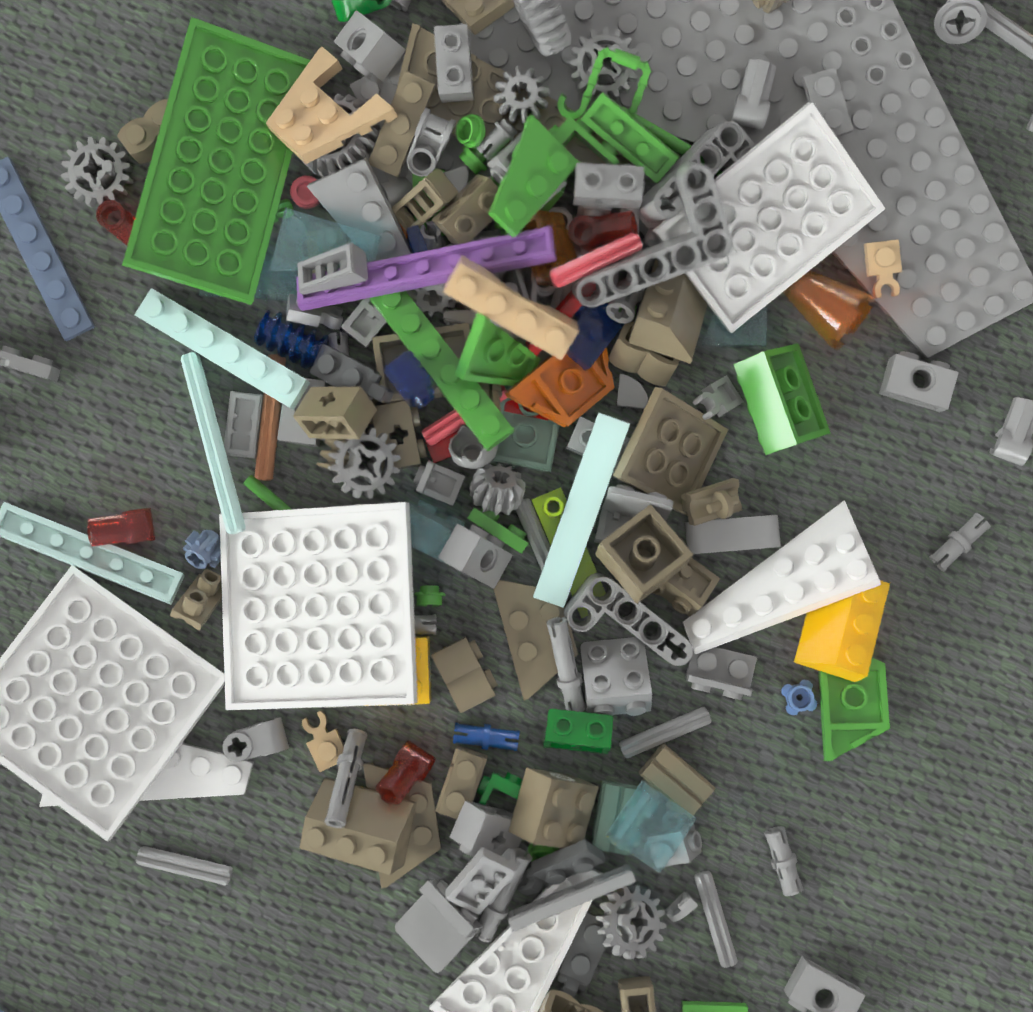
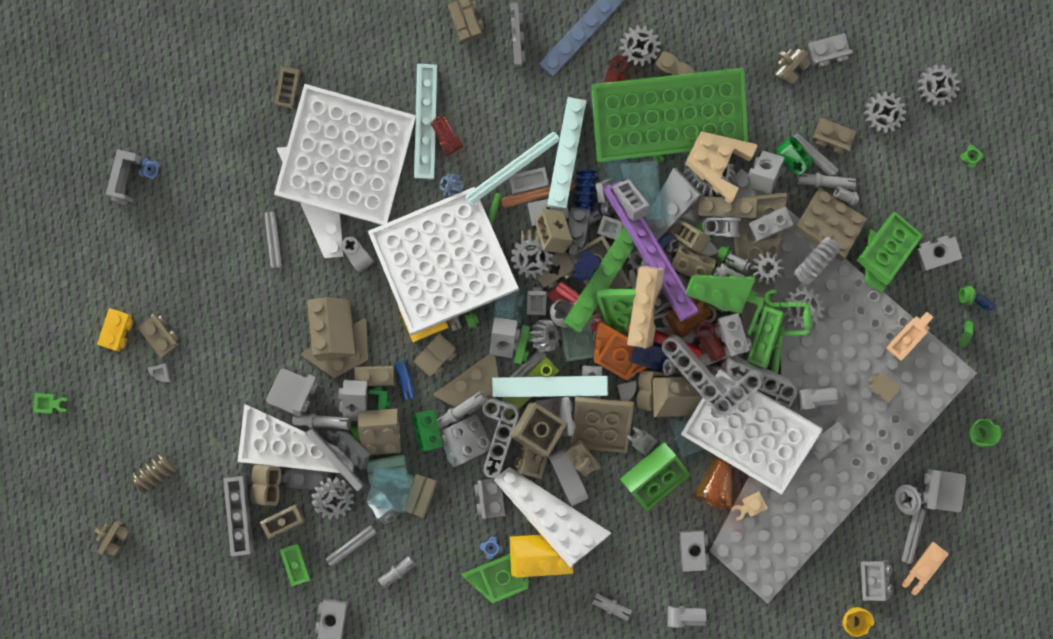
camera: 70 degrees right, 0 degrees up
dark tan hips [170,569,222,630] -> none
coral tile [290,175,320,209] -> none
tan plate [302,710,344,772] -> none
light grey pin [324,728,368,828] -> none
clear red piece [376,740,436,805] -> none
light grey bracket [445,847,517,915] -> none
bright green plate [456,114,486,148] -> none
coral axle [550,233,643,288] -> none
light grey axle [619,707,712,758] -> none
light grey tile [665,891,698,922] -> none

